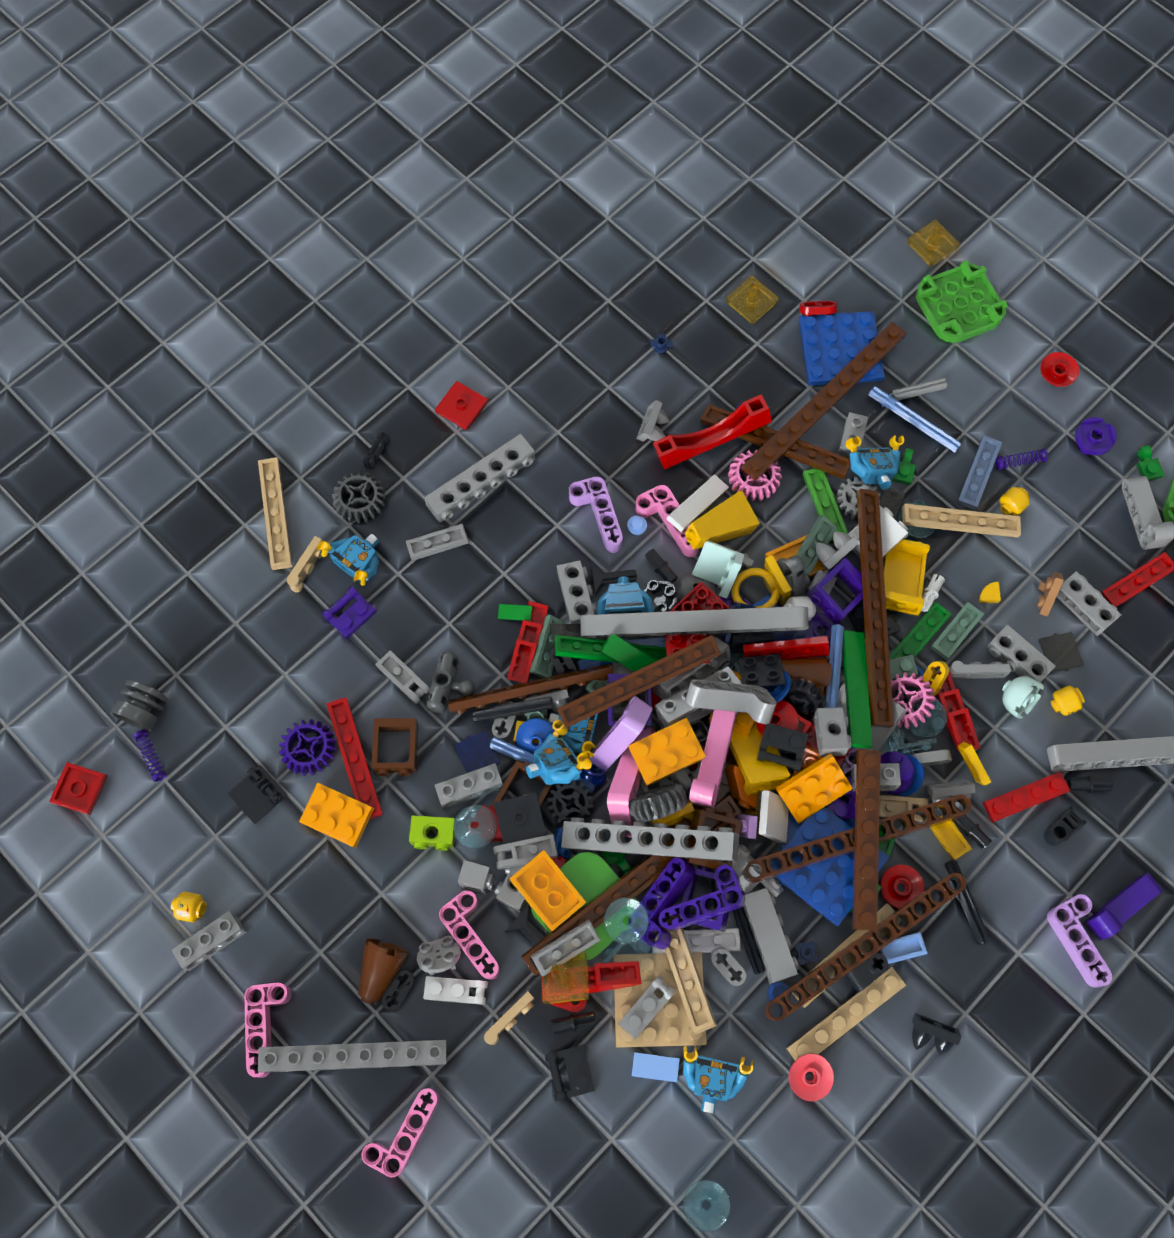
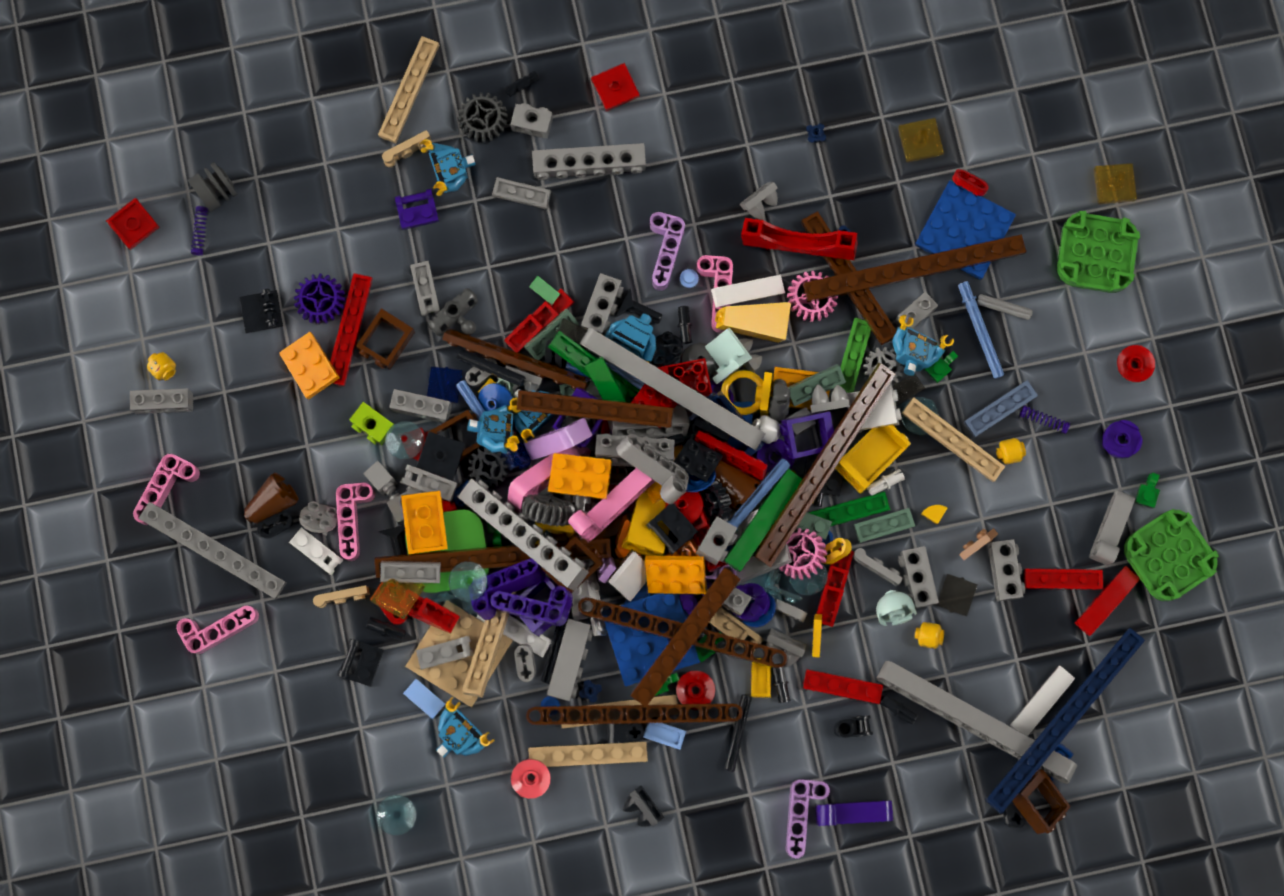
camera: 30 degrees right, 10 degrees up
none -> light grey brick [510,103,553,139]

